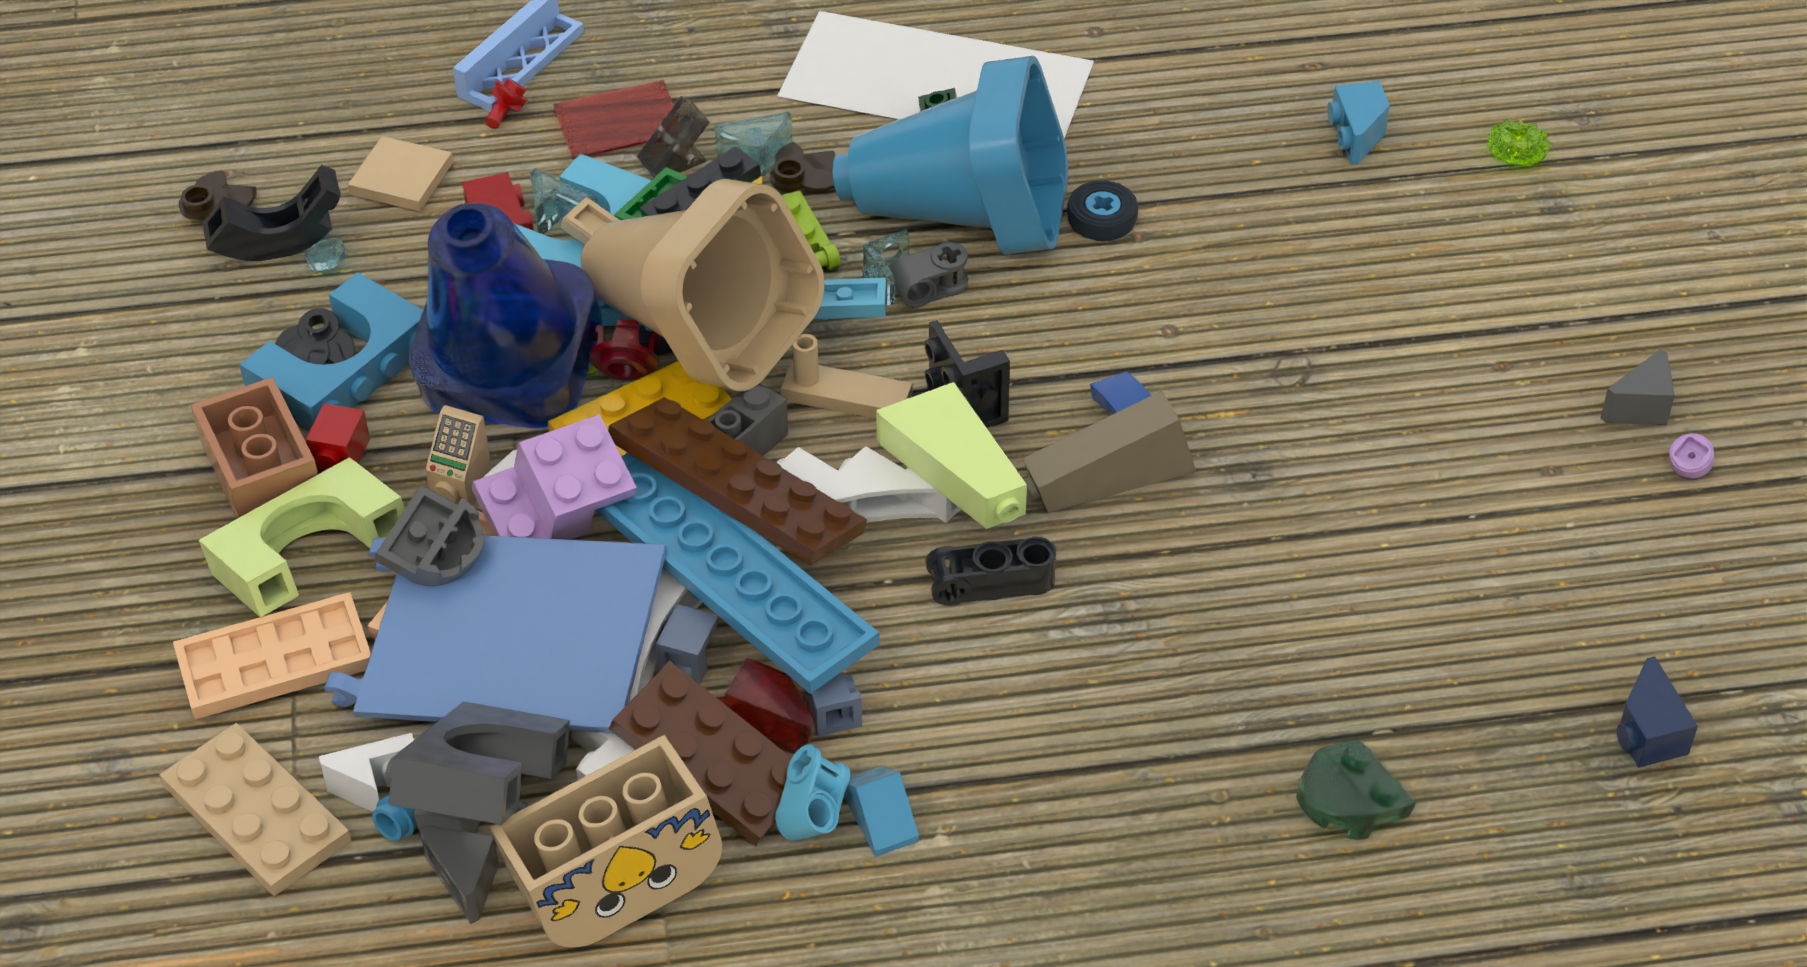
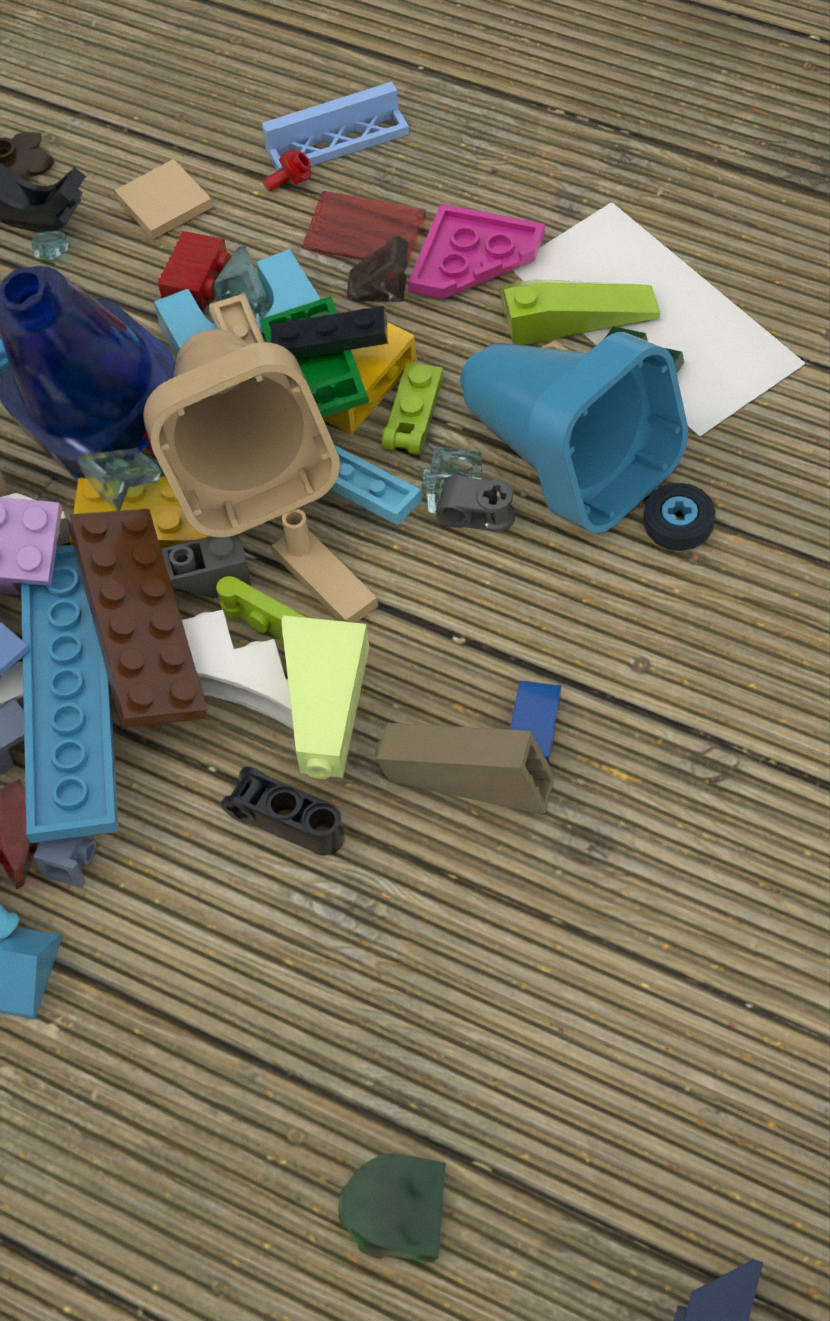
camera: 40 degrees right, 10 degrees up
clear light blue slope [714,111,792,177] -> none
dark brown plate [770,142,835,193] -> none
black bracket [924,320,1010,428] -> none
none -> clear light blue slope [78,448,162,511]
none -> lime plate [216,576,307,645]
none -> dark pink plate [408,204,545,299]
none -> lime wedge [499,279,660,345]

